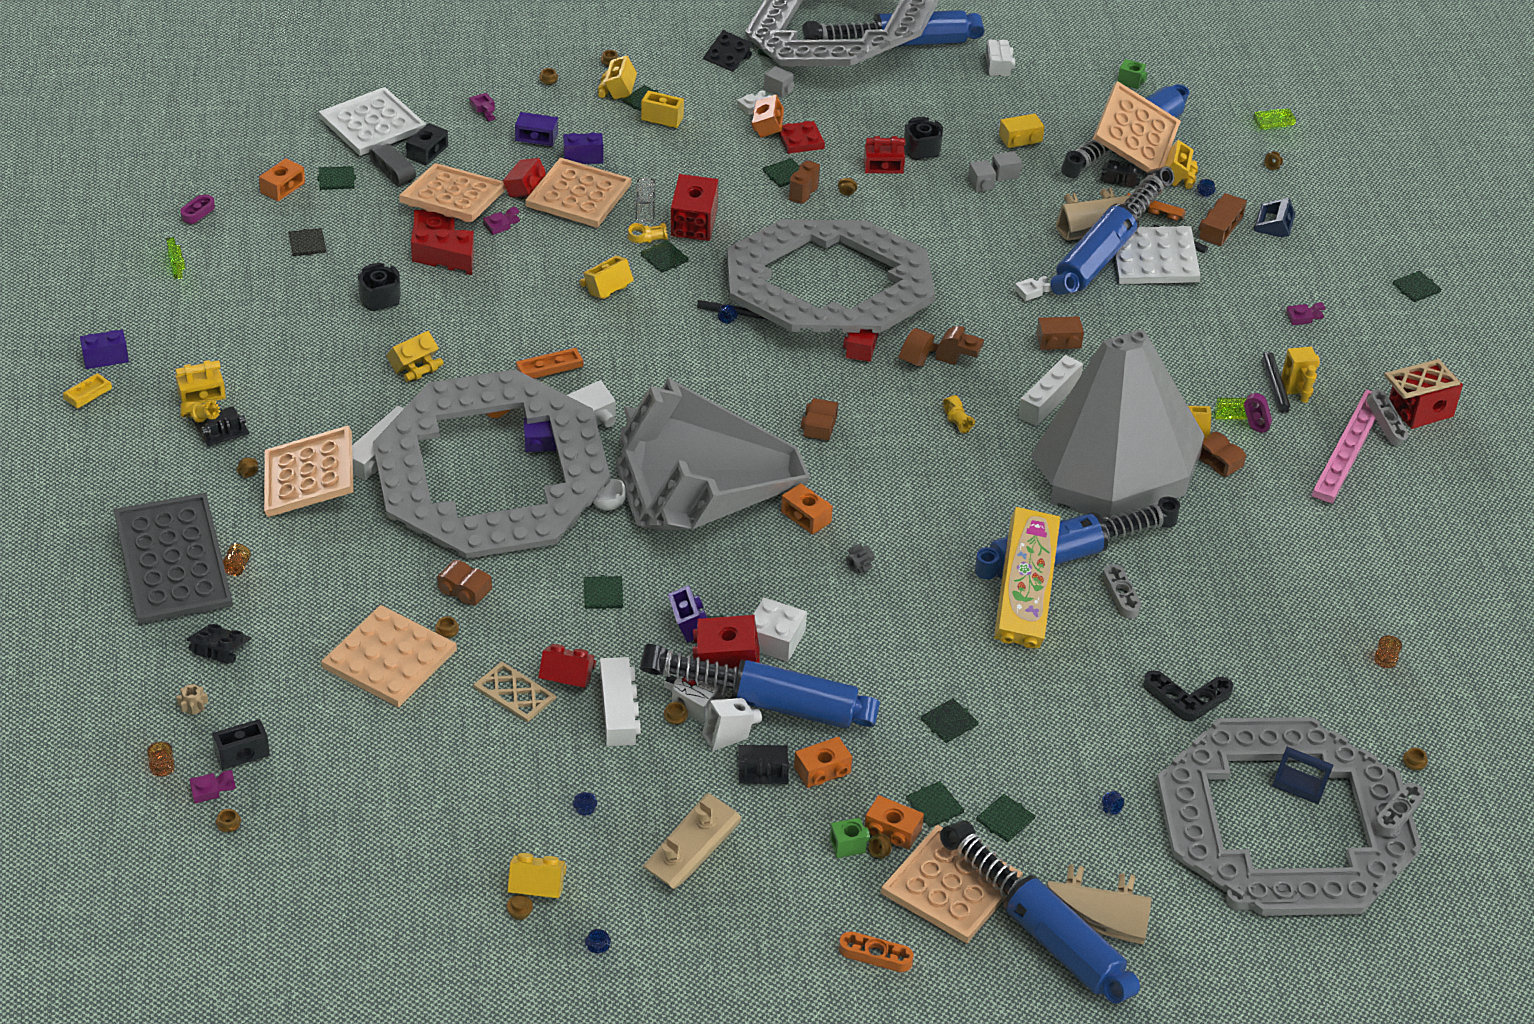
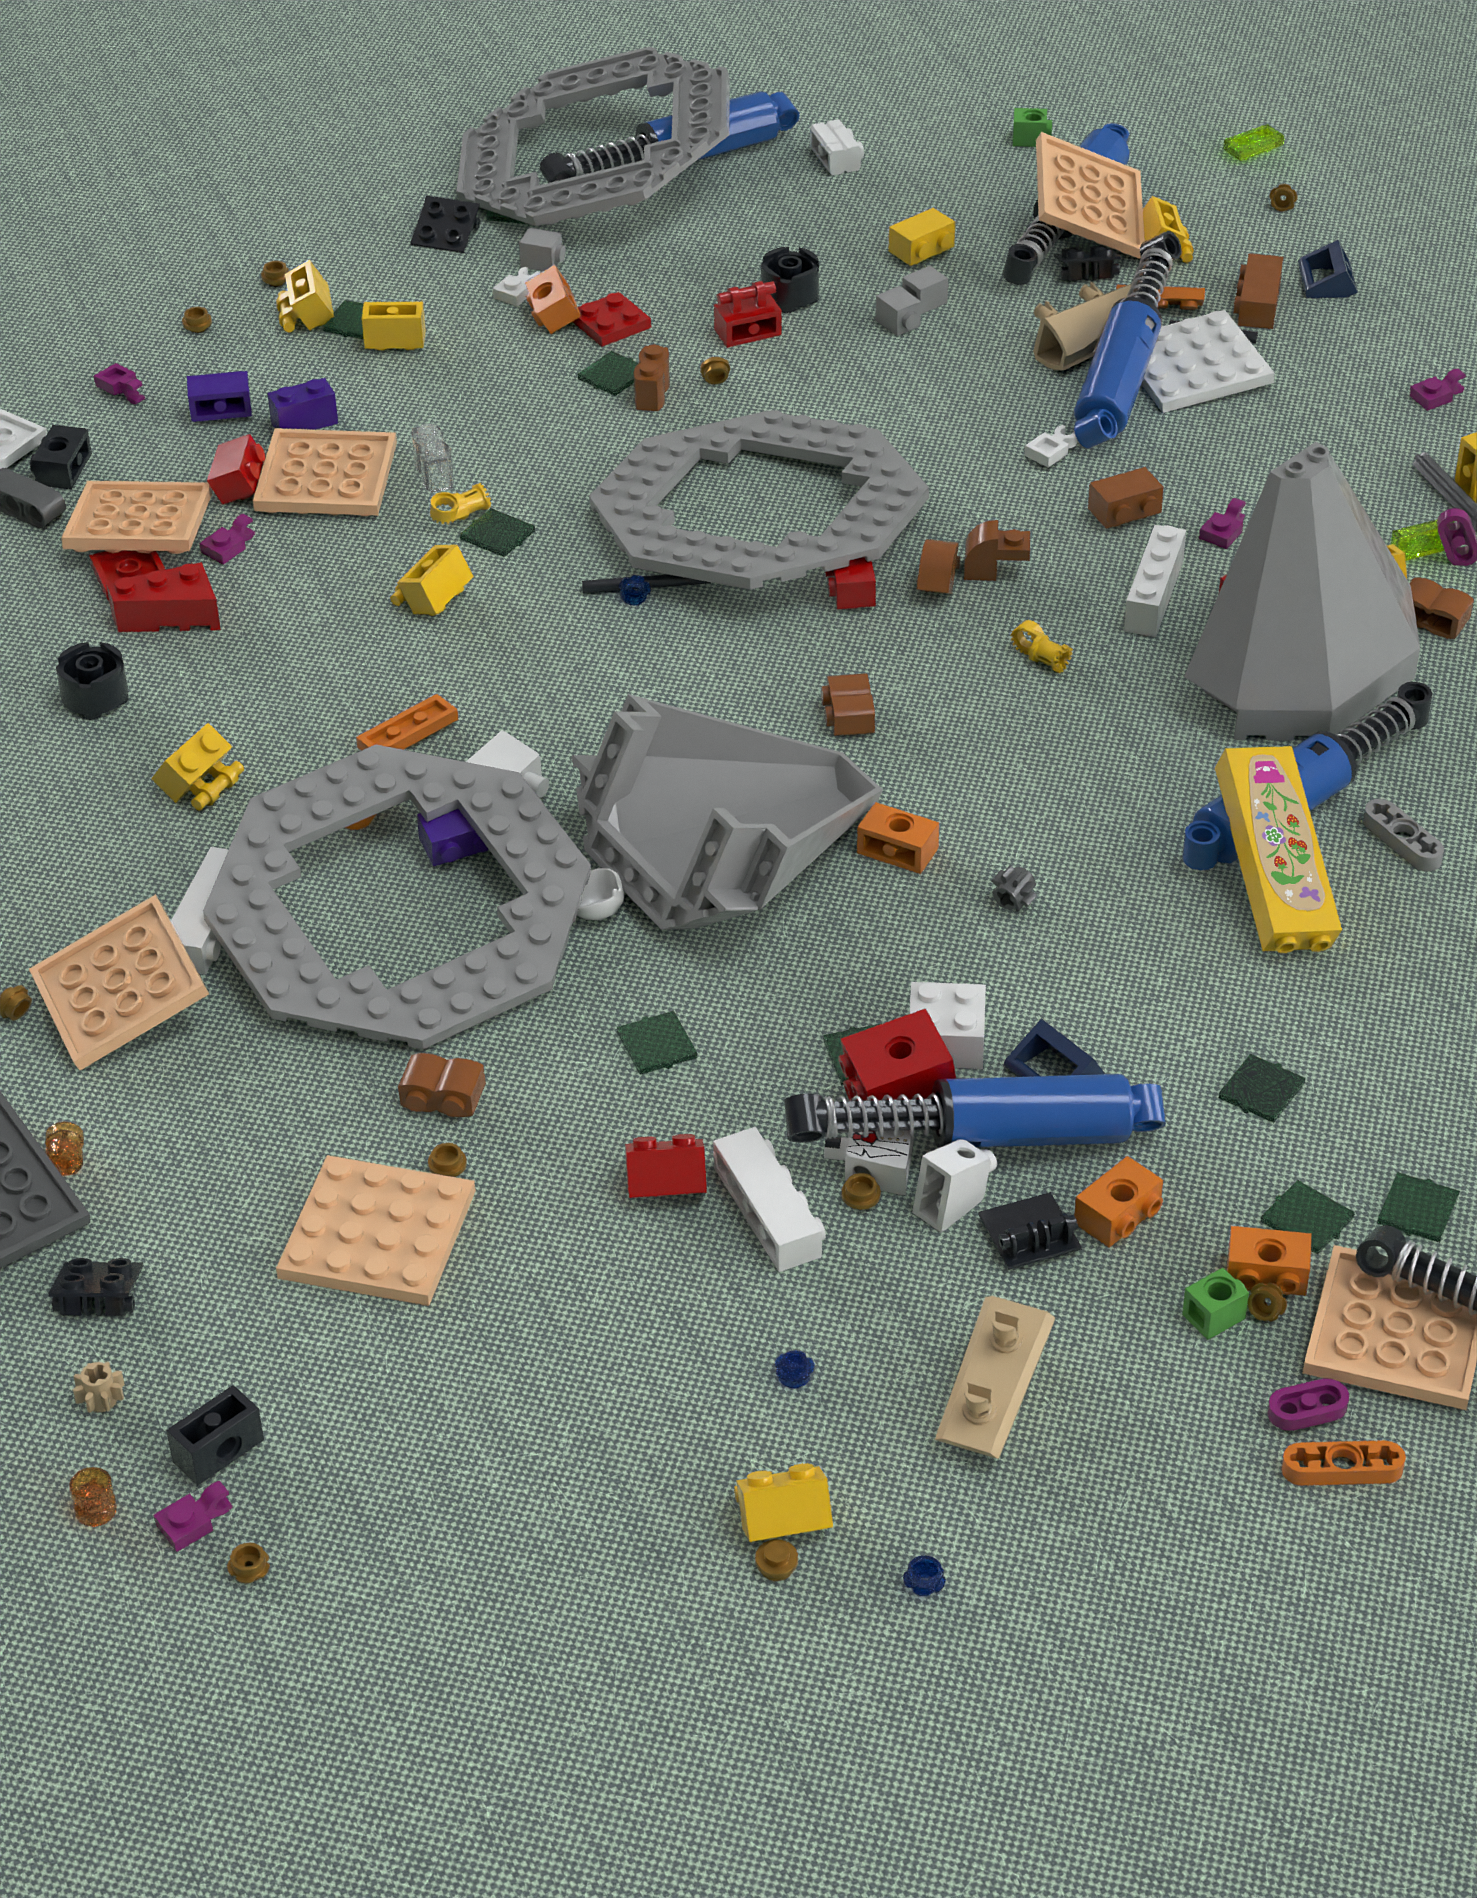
camera: 15 degrees left, 0 degrees up
tan window [473,661,557,723] -> none
dark purple brick [668,585,708,643] -> none
red brick [671,174,719,241] -> none
clear blue plate [1197,179,1216,197] -> none
none -> dark blue tile [1004,1018,1105,1077]
none -> magenta plate [1267,1379,1349,1431]

